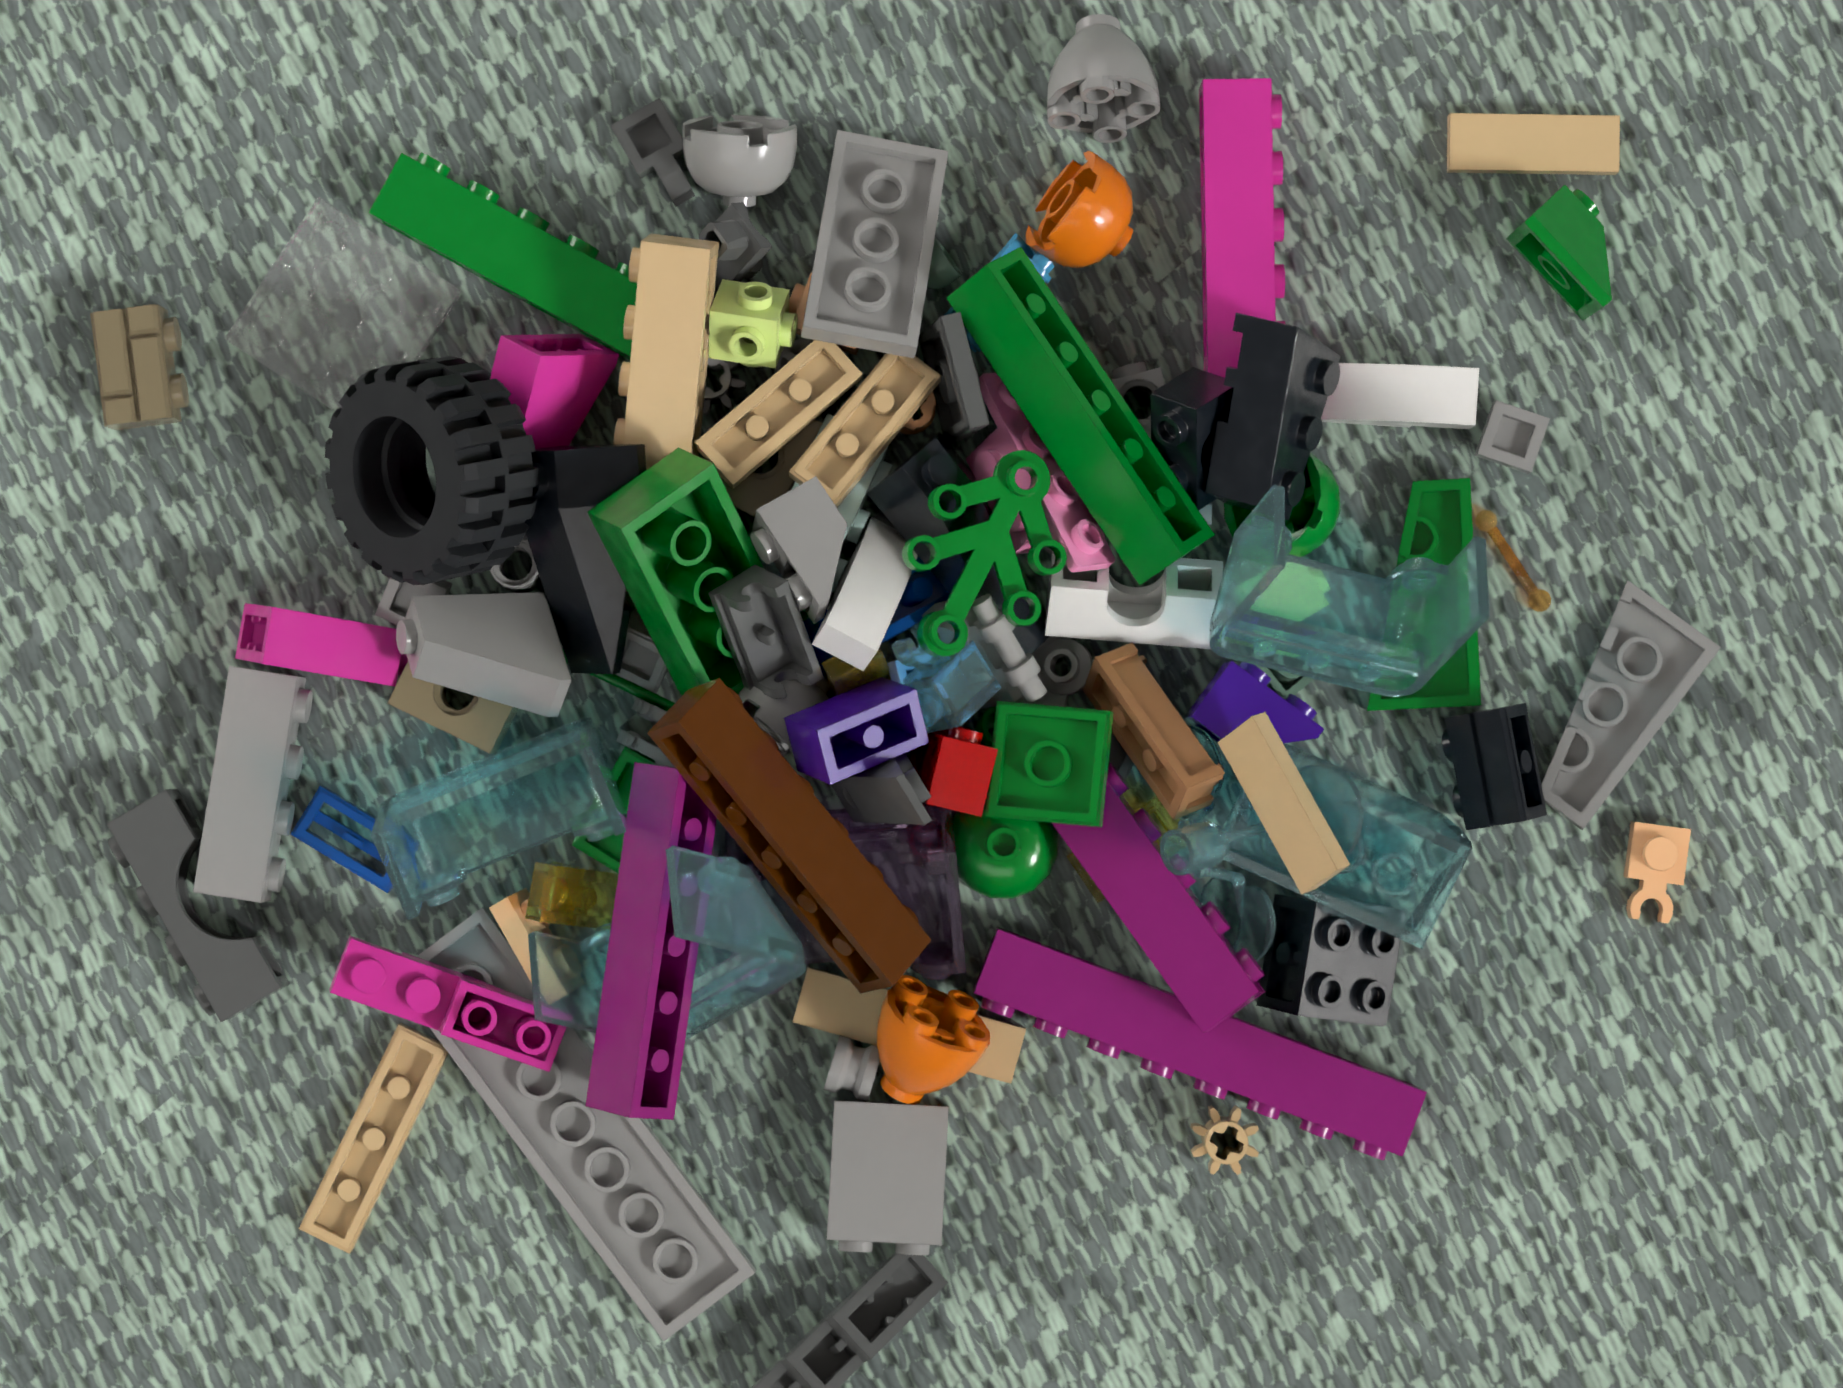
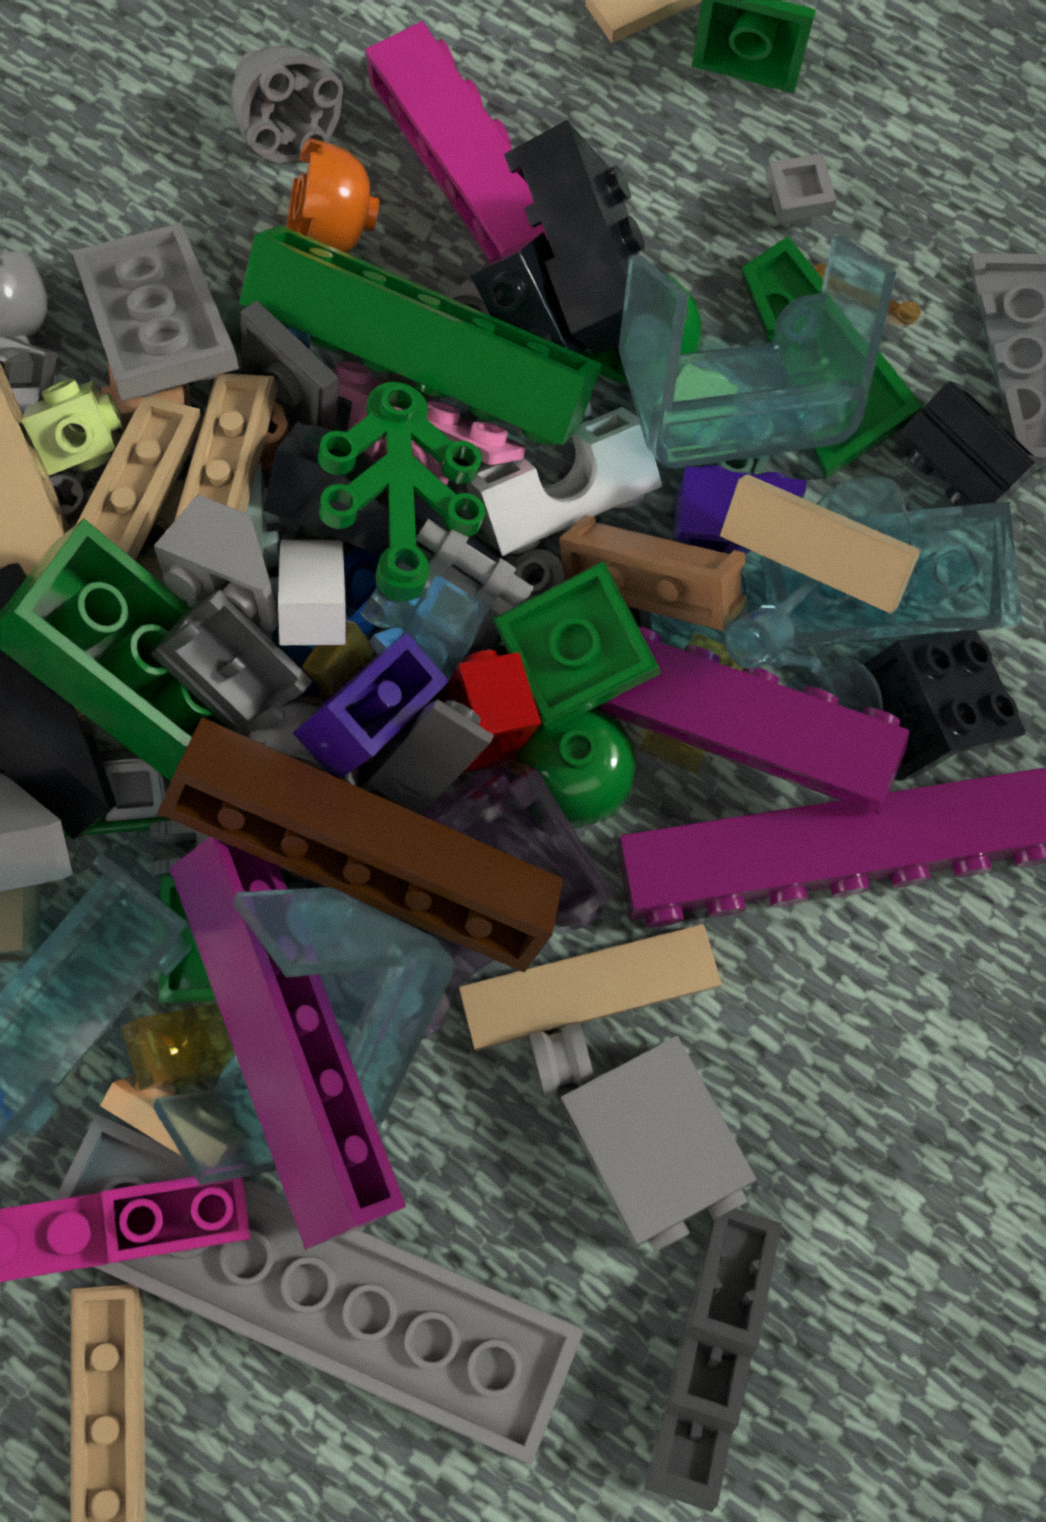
camera: 30 degrees left, 15 degrees down
orange piece [877,975,990,1105] -> none
tan gear [1190,1105,1259,1175] -> none
white slope [1321,363,1479,429] -> none

